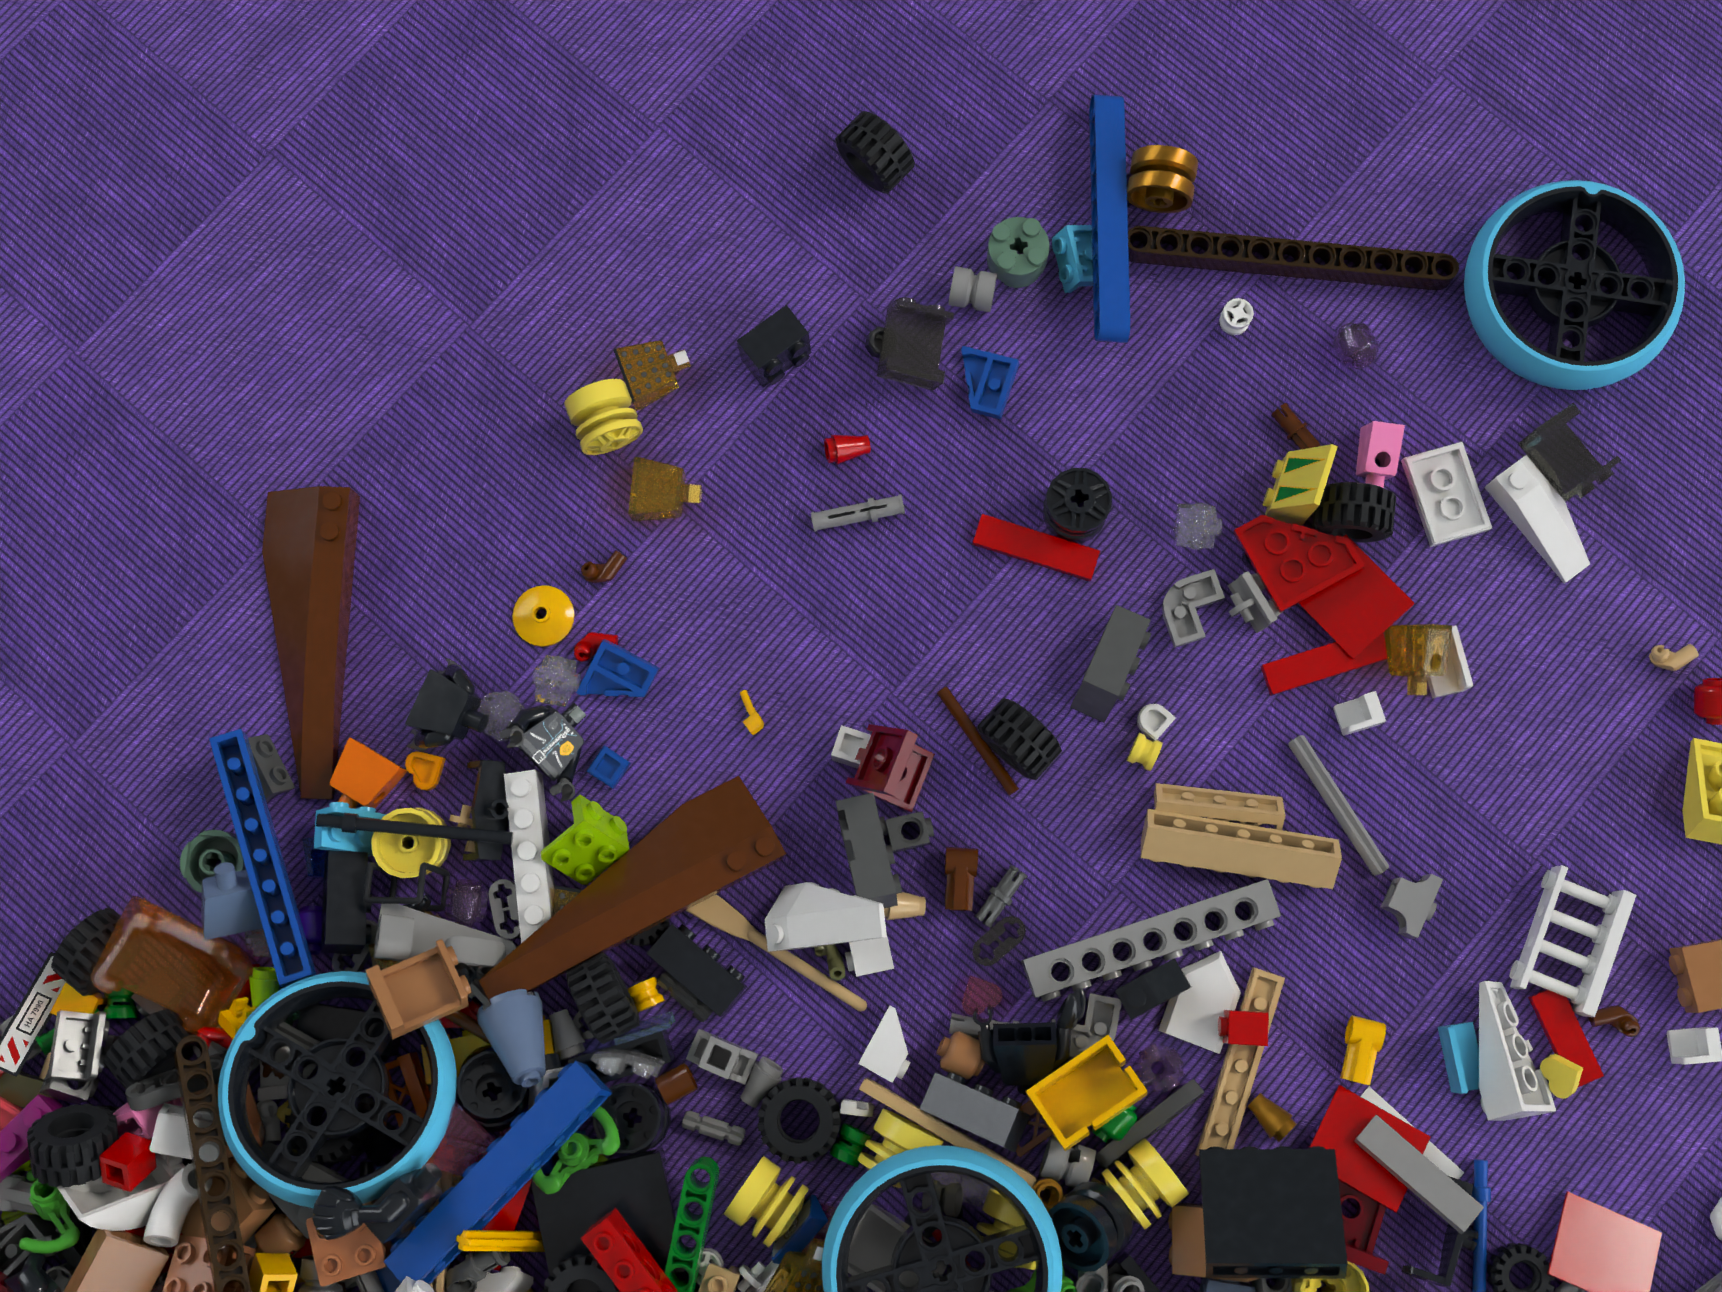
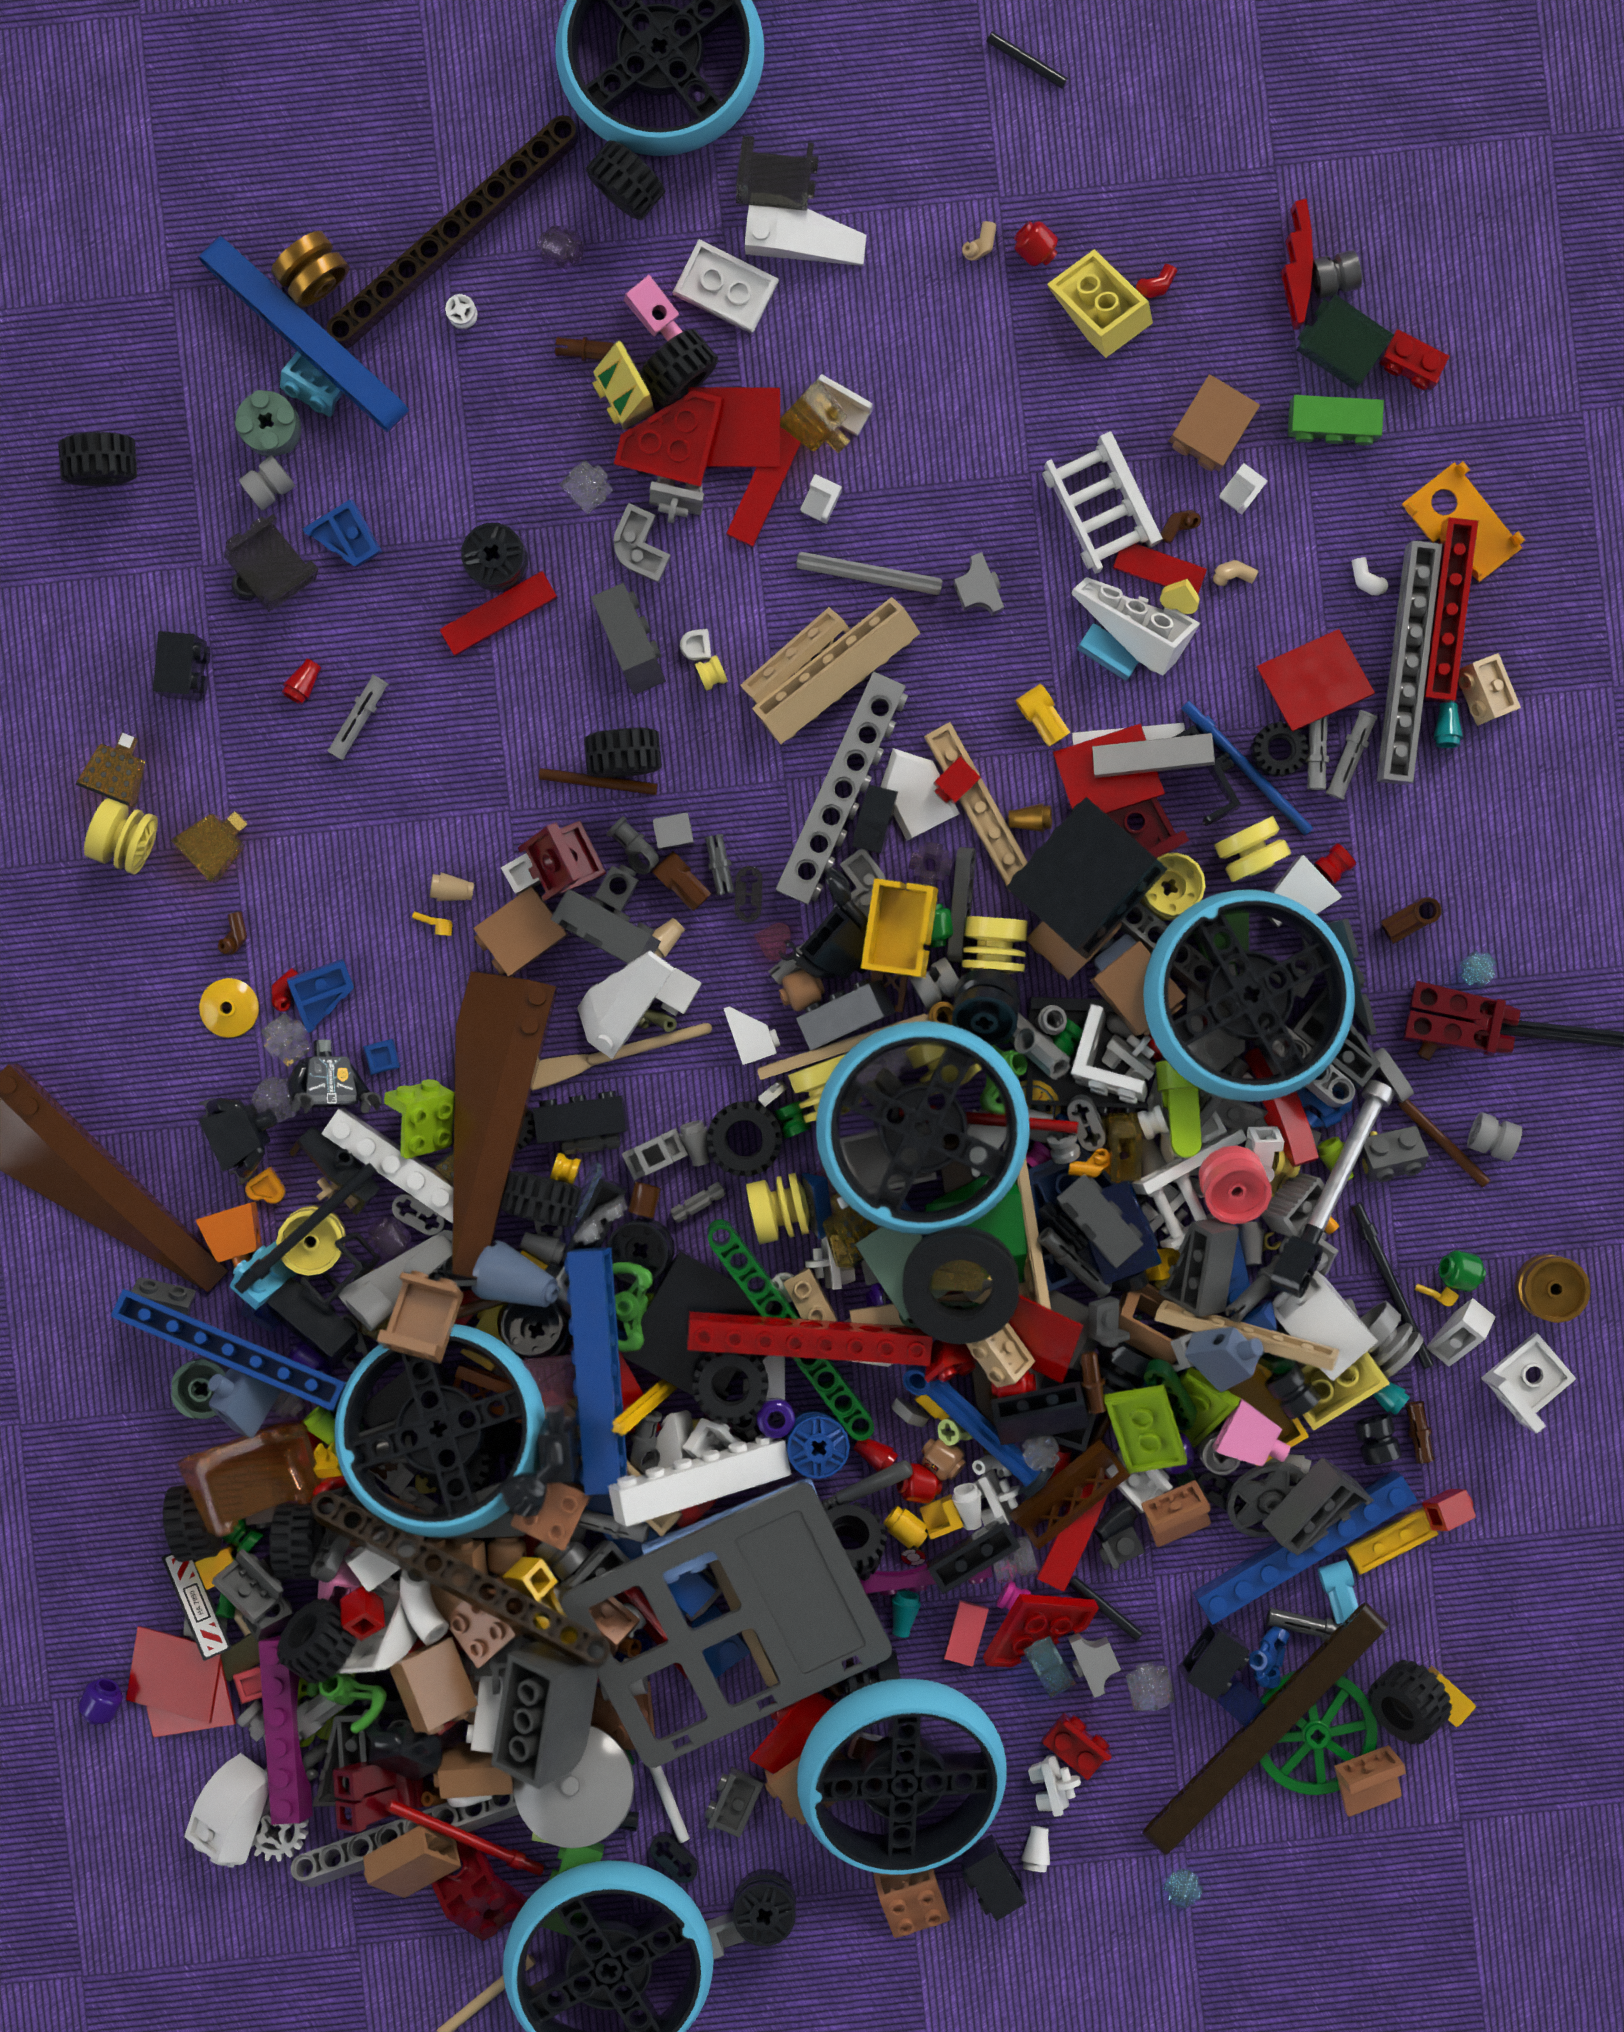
camera: 55 degrees left, 10 degrees up
none -> tan cone [430,872,474,901]
none -> medium nougat brick [473,886,569,977]
none -> black tyre [585,140,665,220]
none -> dark grey connector [606,816,659,875]
none -> light grey panel [653,812,694,850]
none -> tan arm [1213,560,1258,586]

